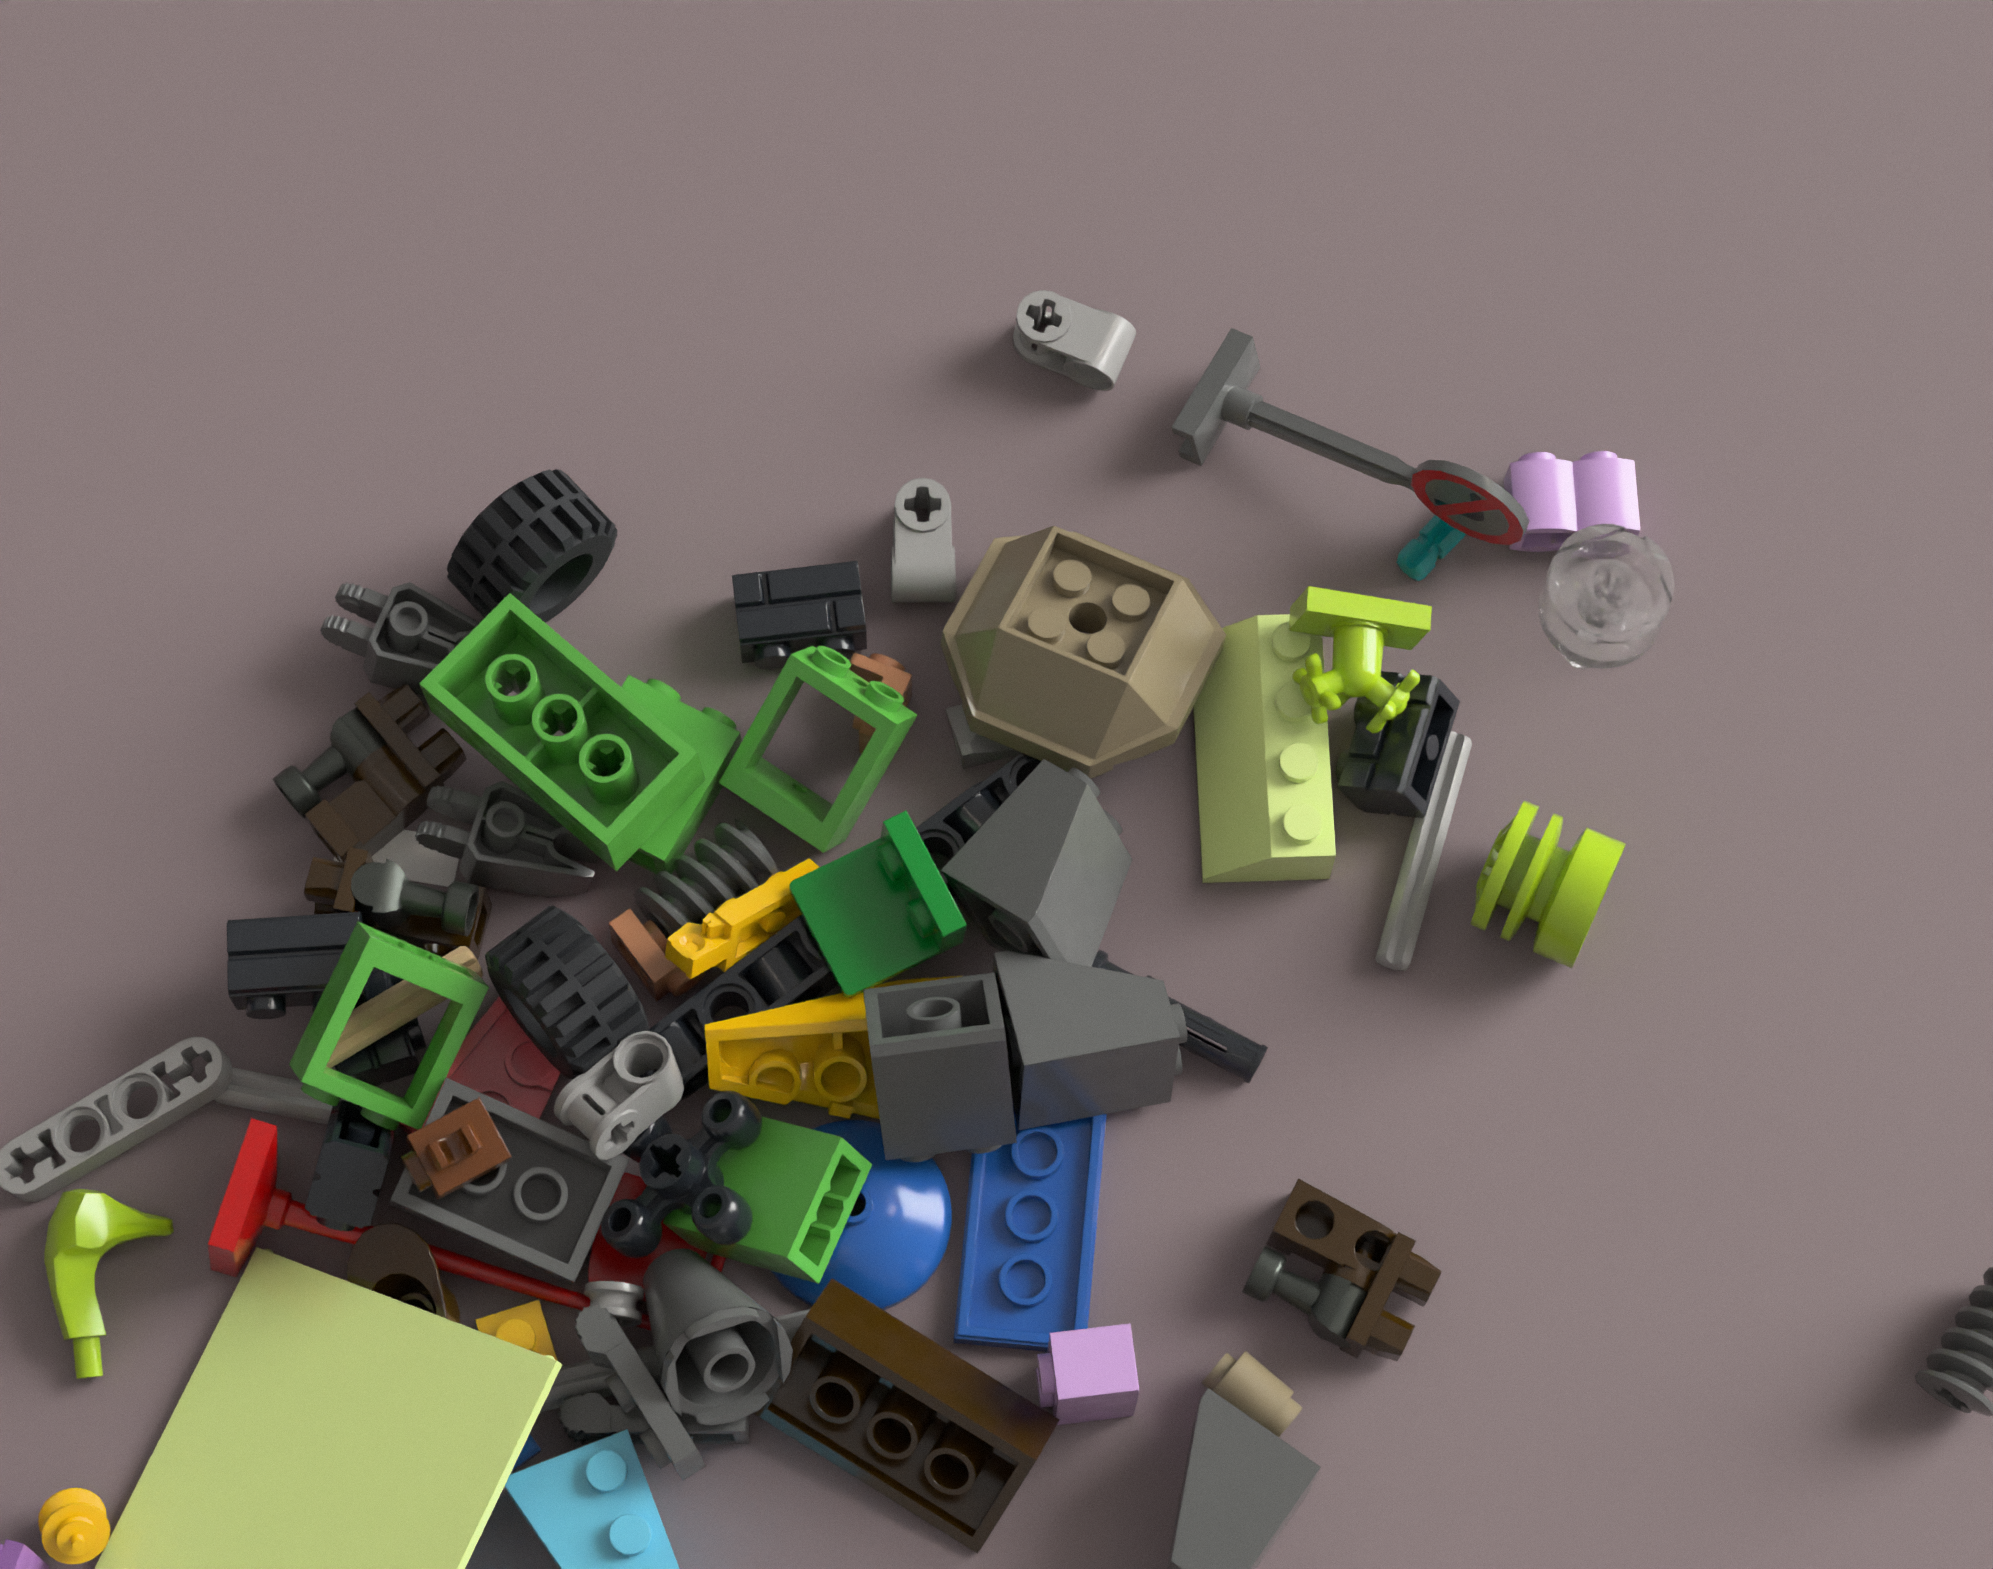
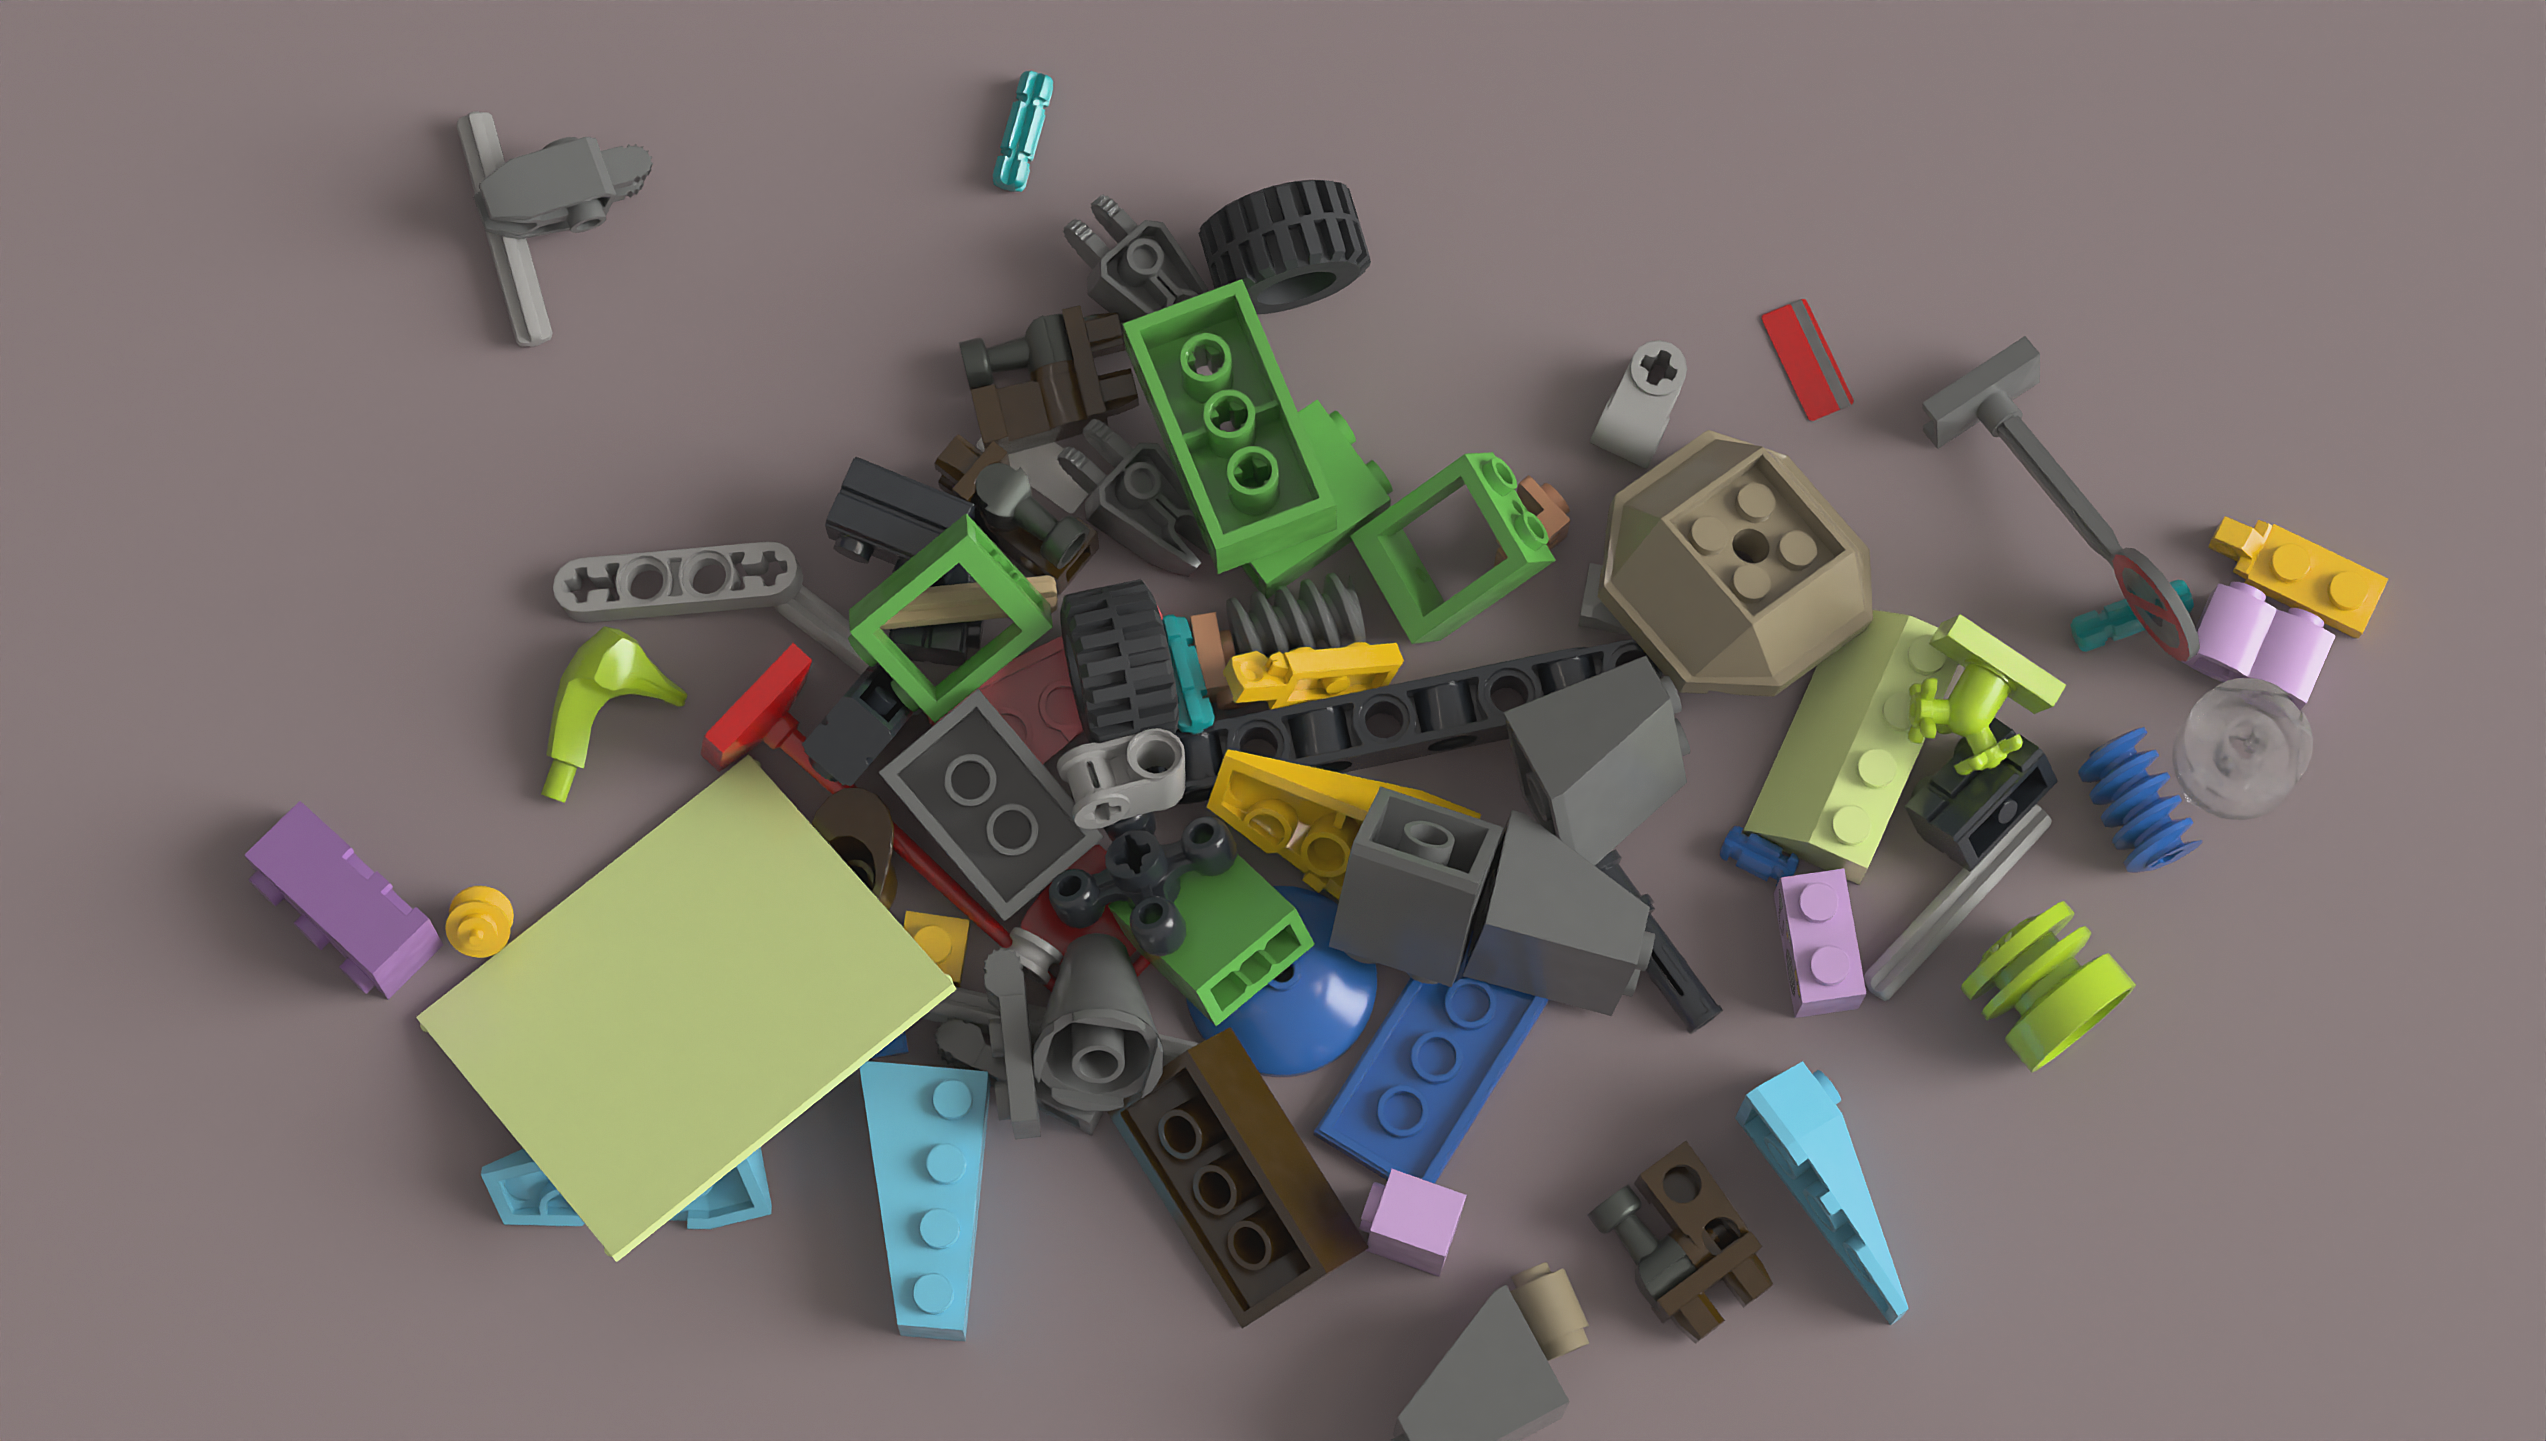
camera: 25 degrees right, 5 degrees up
reddish brown brick [401,1097,512,1200] -> none
black brick [732,561,867,670] -> none
green bracket [789,810,967,998] -> none
light grey piece [1013,290,1136,391] -> none
none -> teal axle [992,71,1053,192]
none -> teal axle [1162,614,1215,735]
none -> blue piece [1720,826,1799,886]
none -> medium azure wedge [1735,1061,1909,1325]
none -> red sticker [1761,299,1854,421]
none -> lavender brick [1774,868,1866,1018]
none -> blue piece [2078,727,2203,873]
none -> yellow hinge [2208,516,2388,639]

